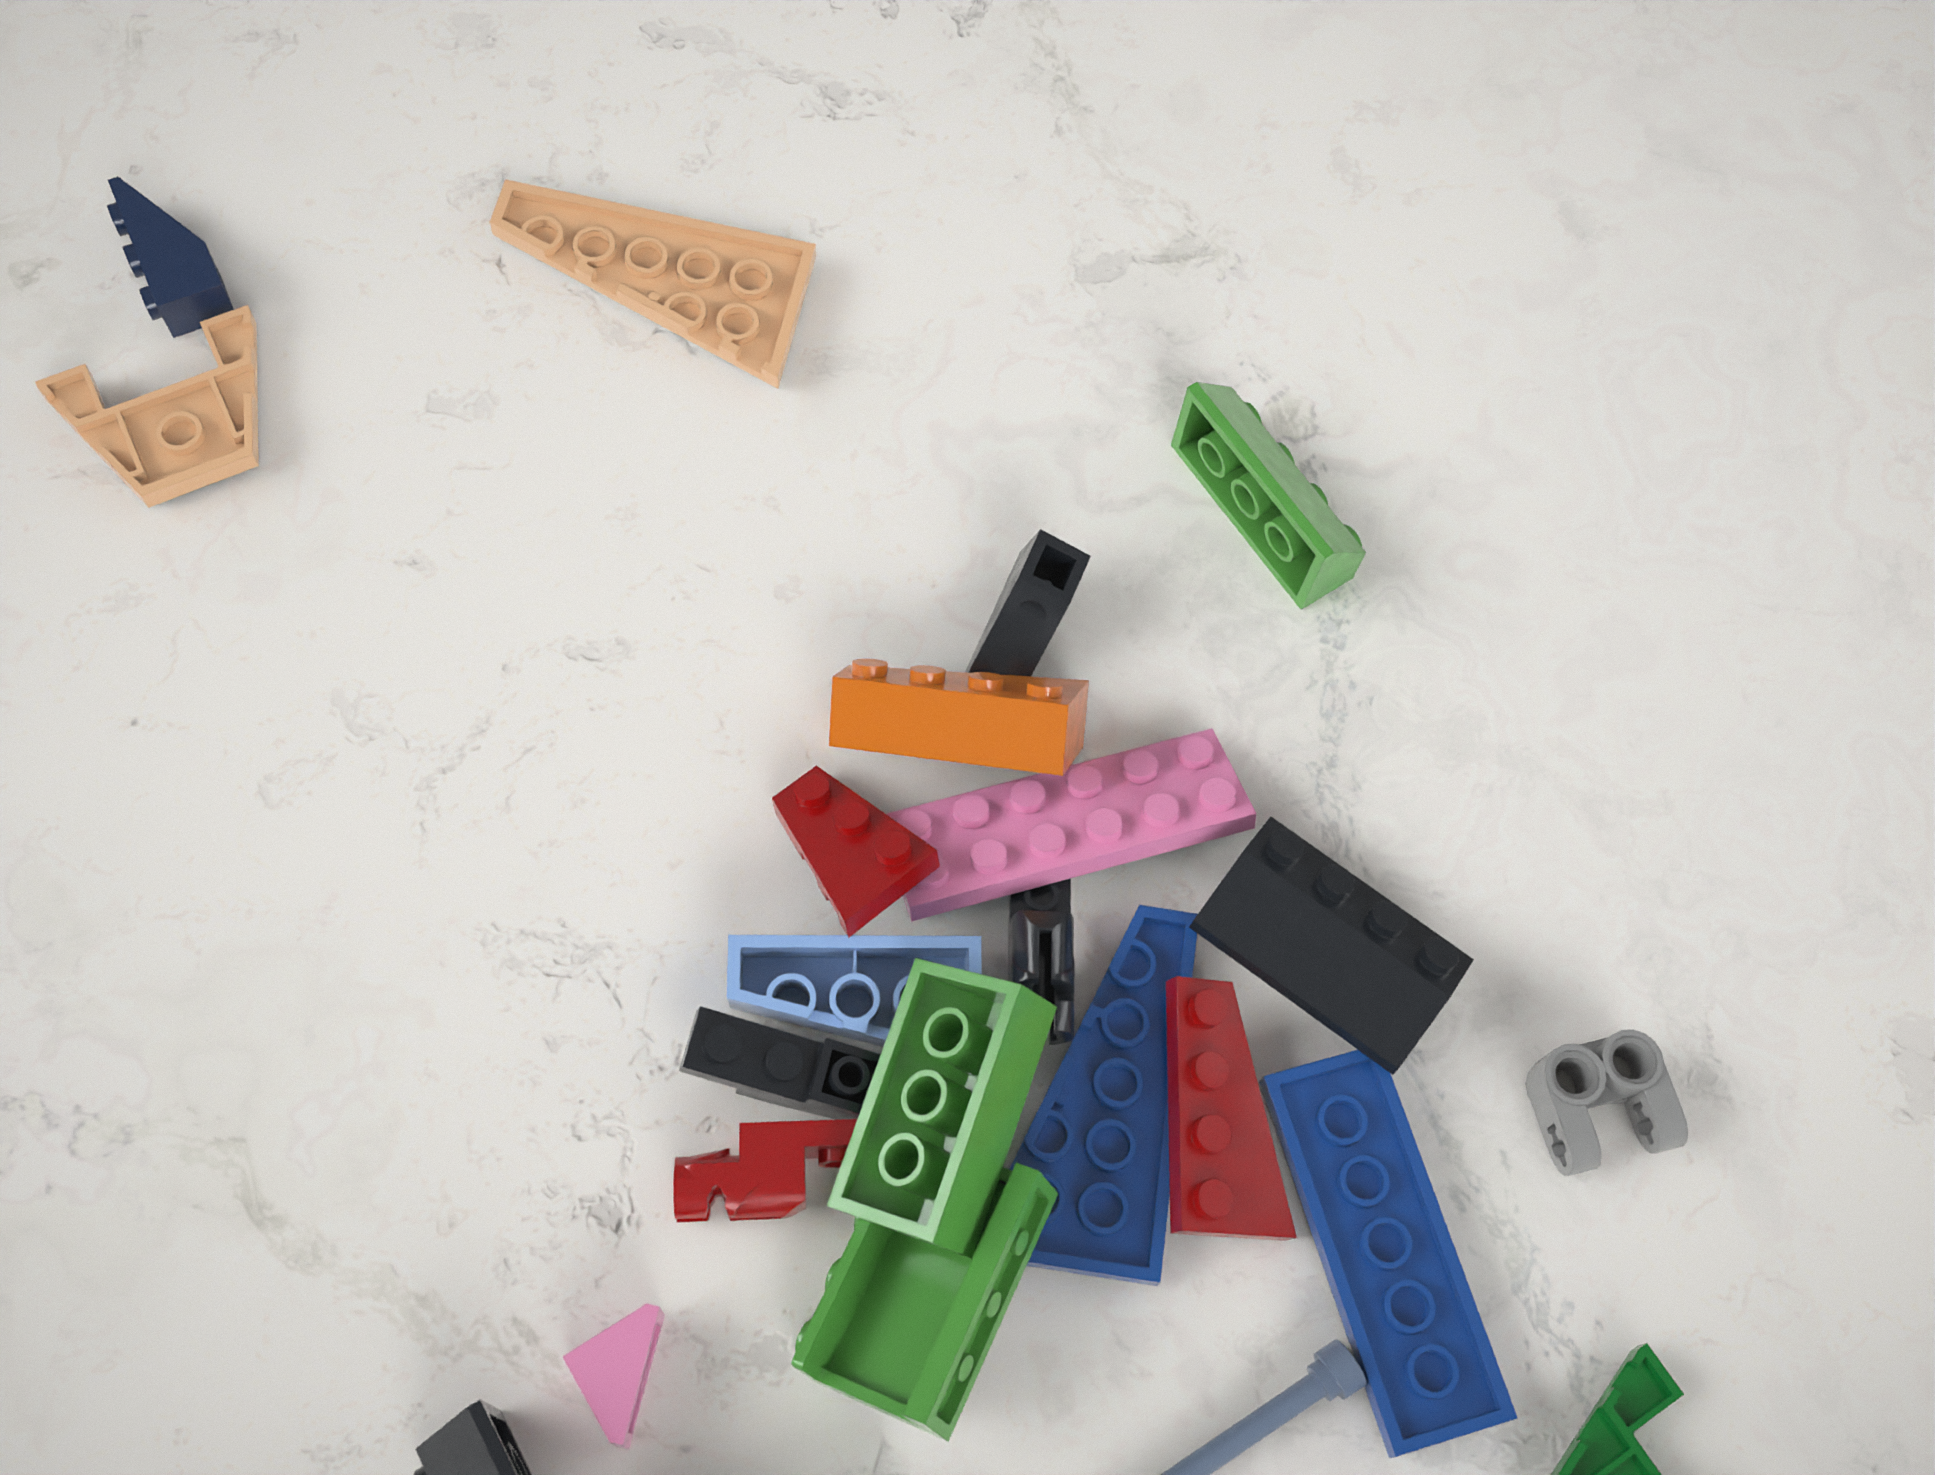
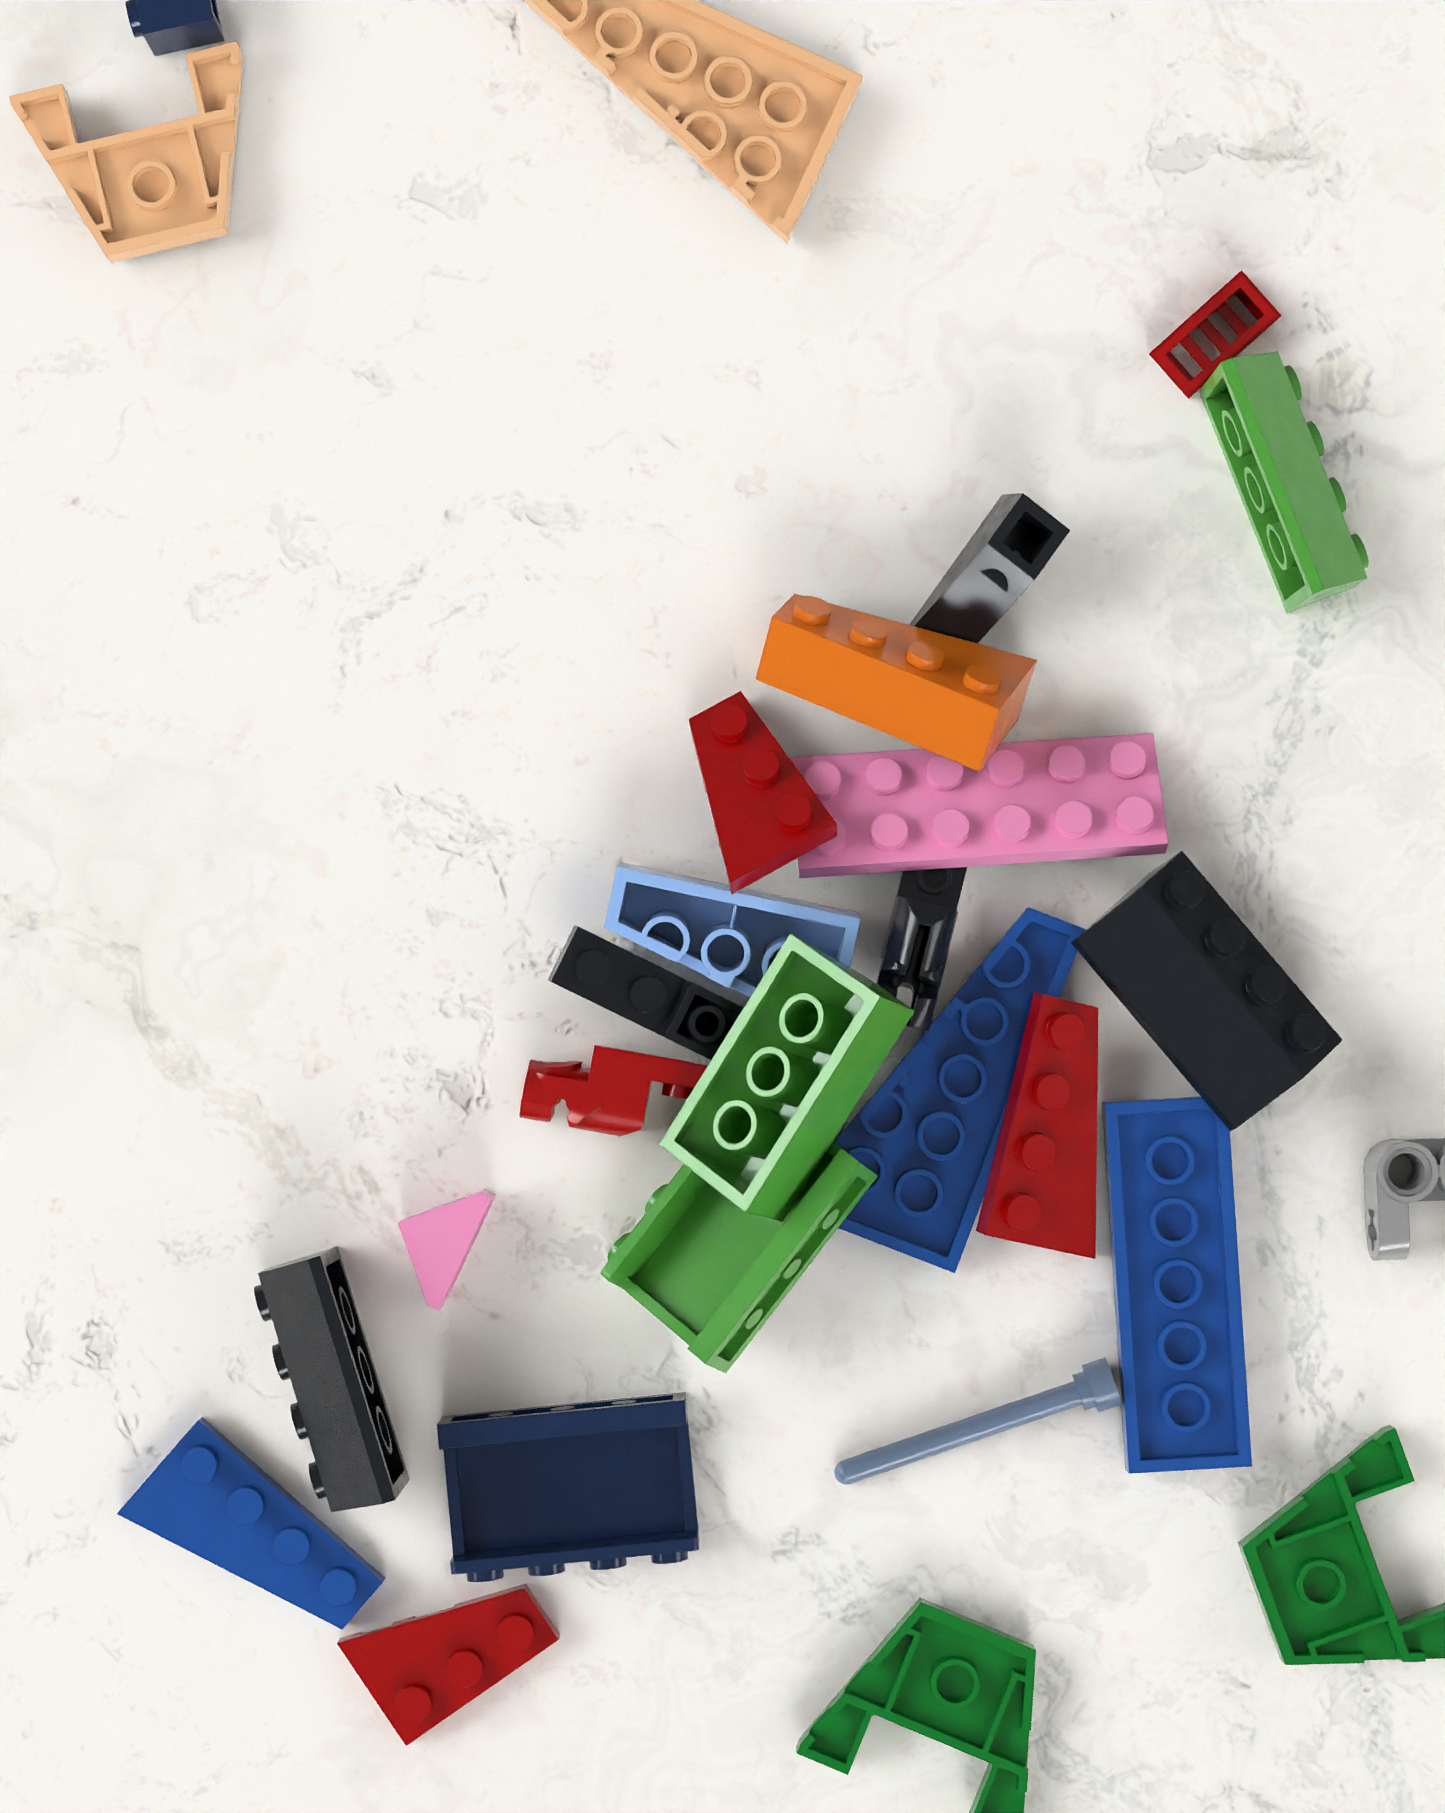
camera: 20 degrees right, 20 degrees up
none -> red slope [1149,270,1282,399]

